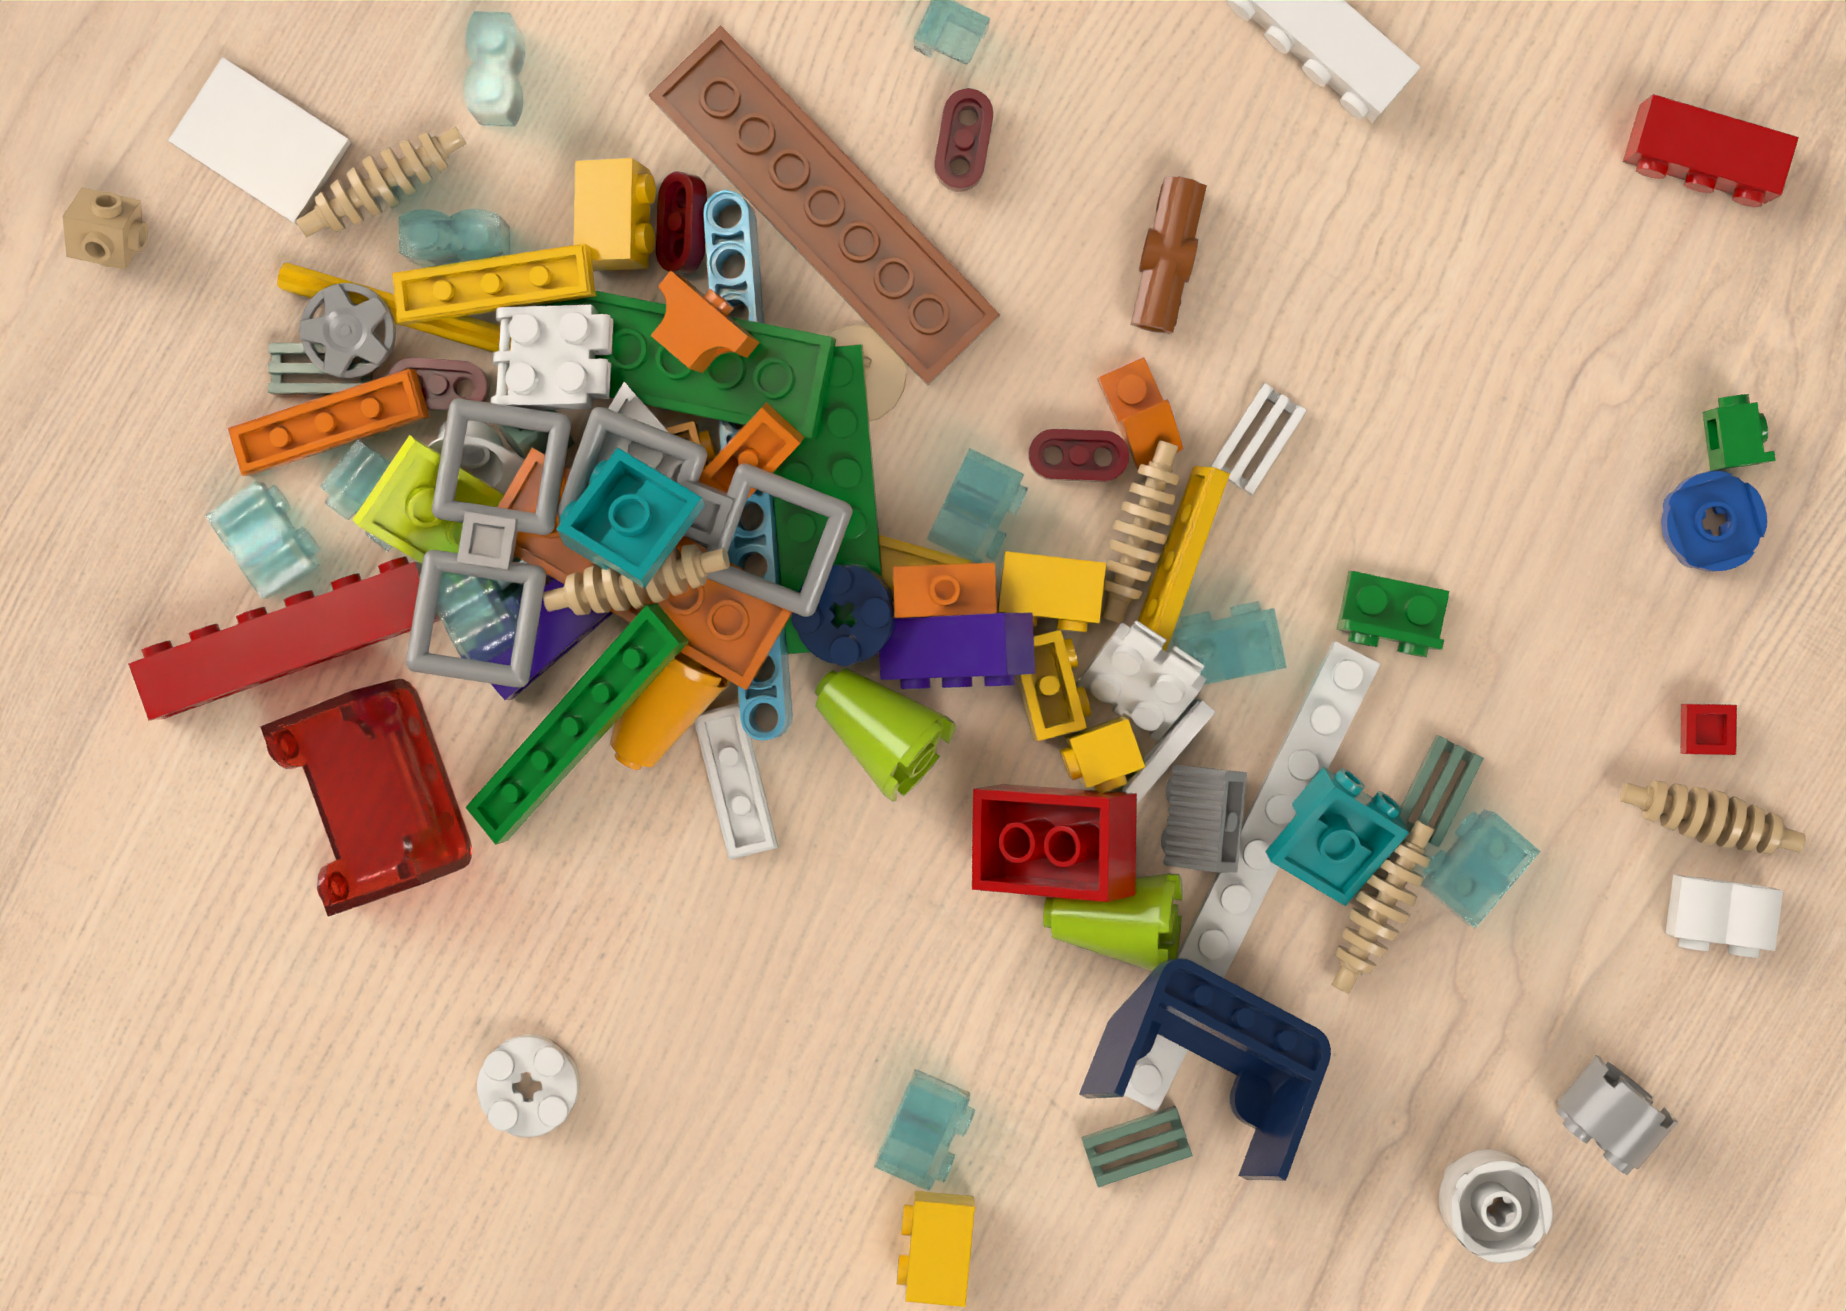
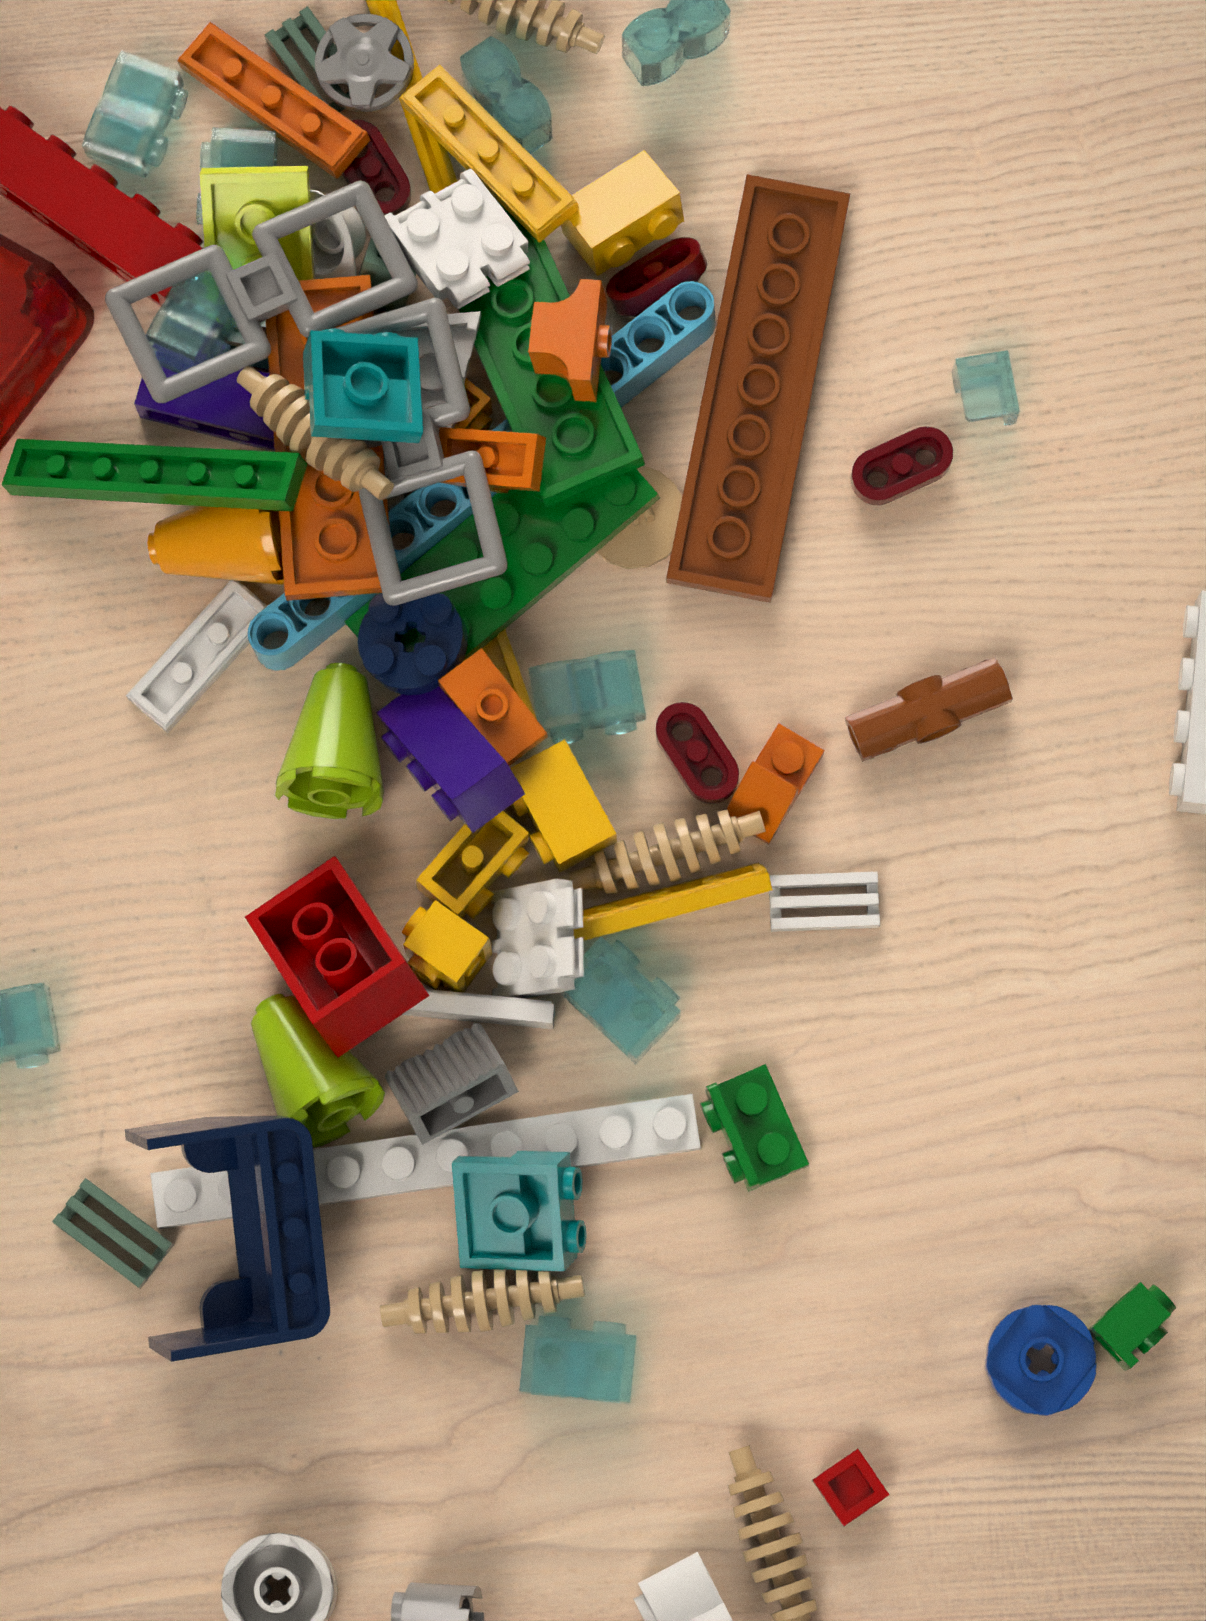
camera: 55 degrees right, 10 degrees down
sand green tile [1399,735,1484,847] -> none

